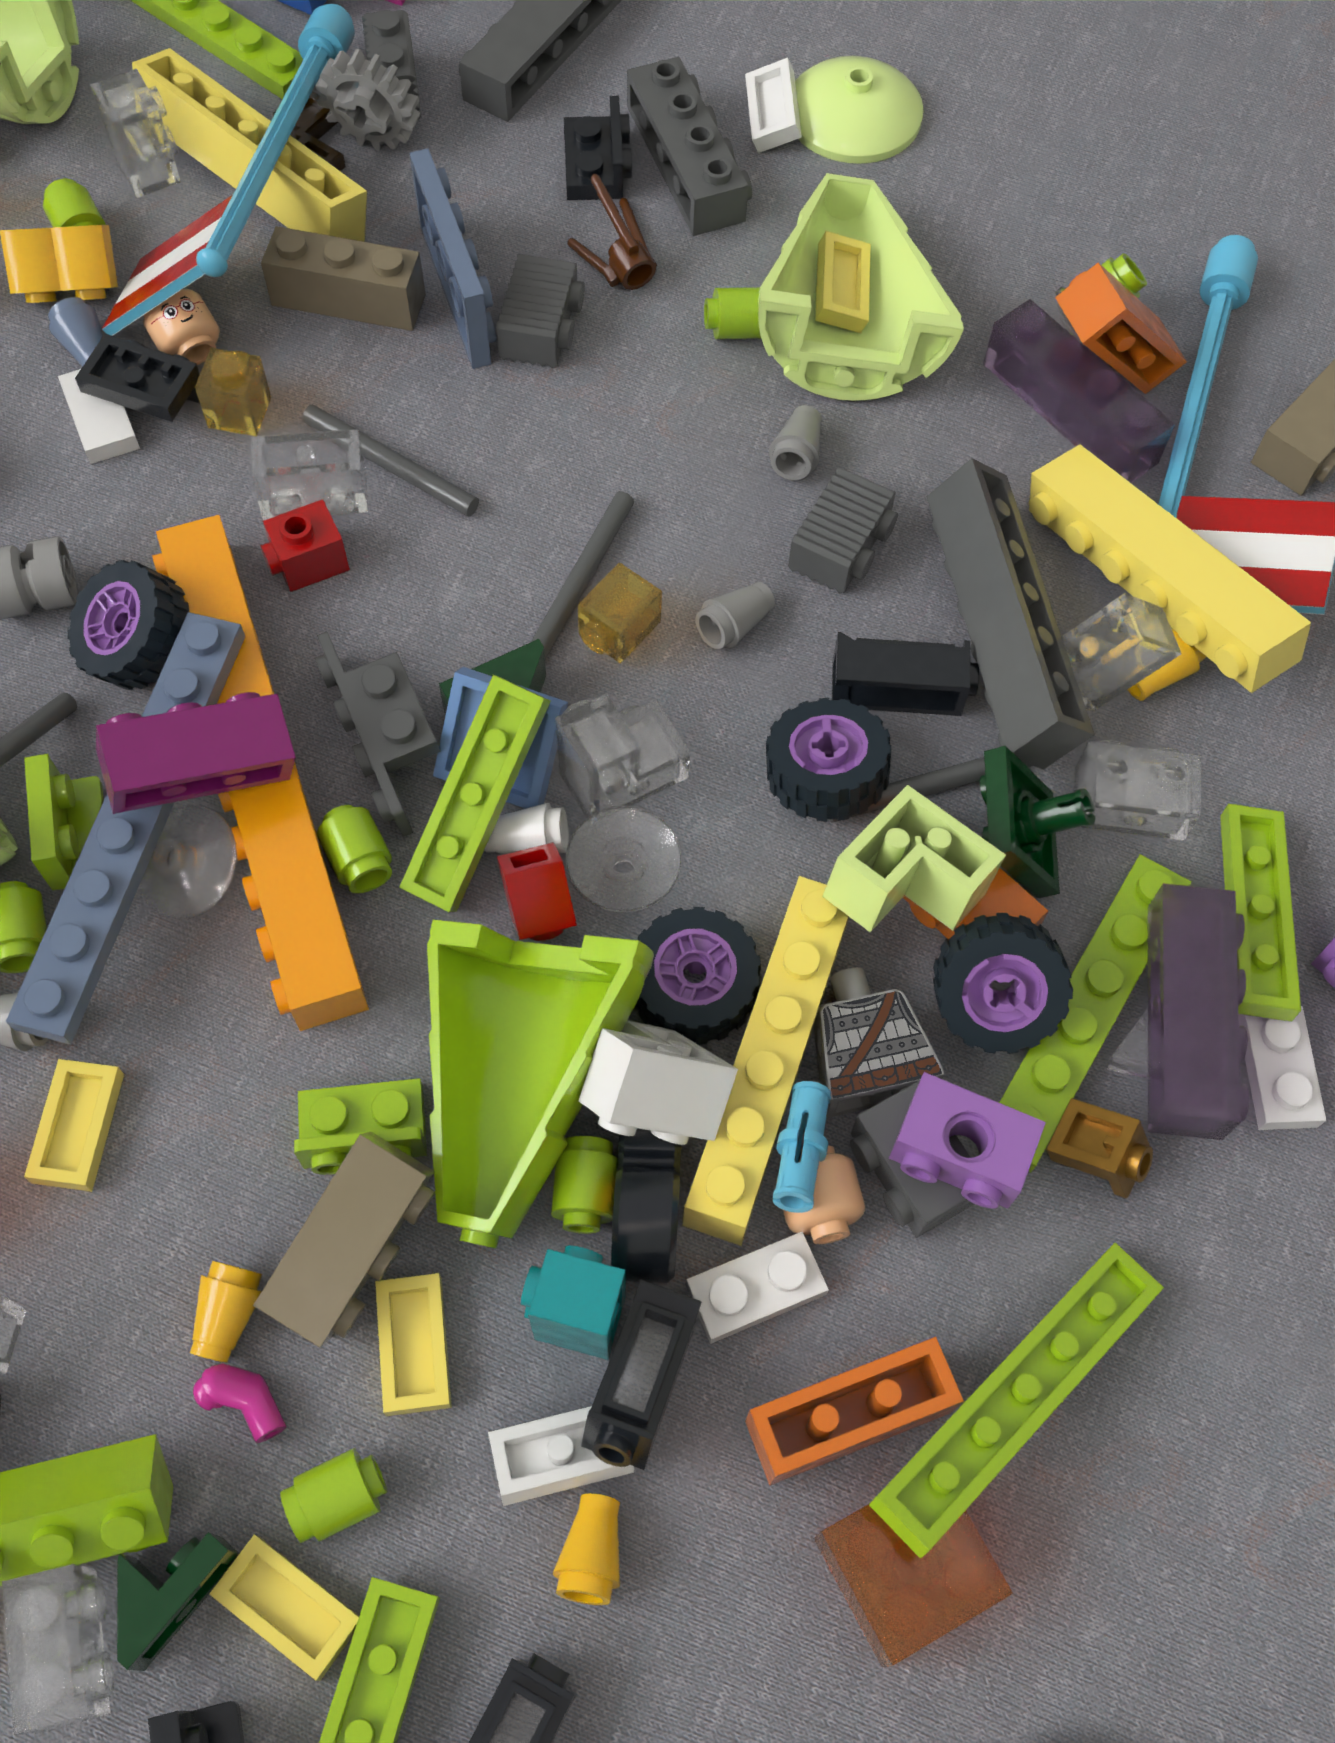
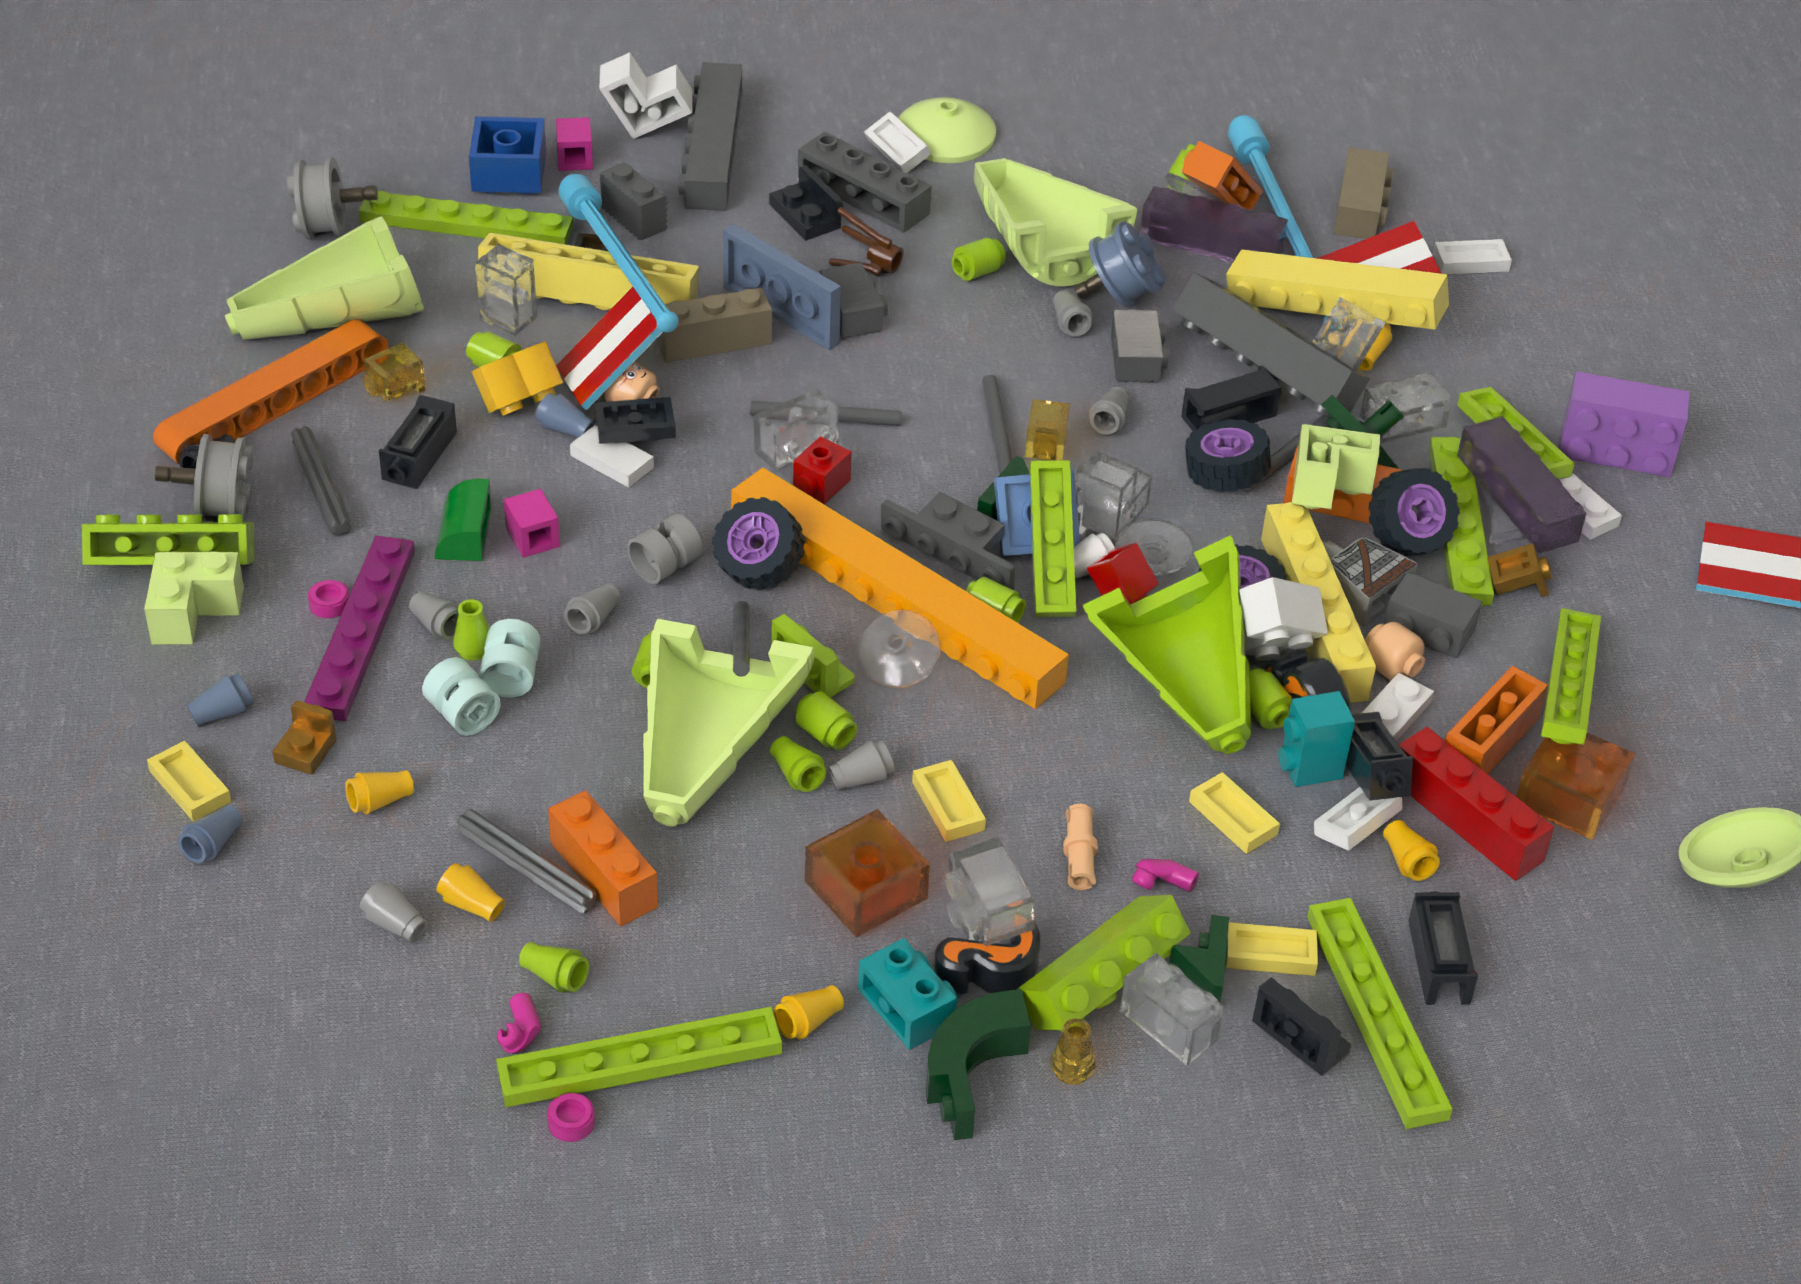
camera: 30 degrees left, 20 degrees down
sand blue plate [5,612,245,1045] -> none
magenta brick [96,692,296,814] -> none
yellow cone [190,1261,262,1363] -> none
clear yellow brick [195,348,272,437] -> none
dark tan brick [253,1131,435,1348] -> none
lime brick [280,1448,388,1543] -> none
lime bracket [294,1078,427,1175] -> none
light grey gear [316,49,420,151] -> none
medium azure pin [772,1081,831,1213] -> none
light yellow tile [815,231,871,333] -> none
medium lavender brick [889,1072,1046,1209] -> none
none -> light nougat pin [1063,804,1098,890]
none -> sand blue wheel [1075,221,1167,308]
none -> red brick [1399,727,1554,881]

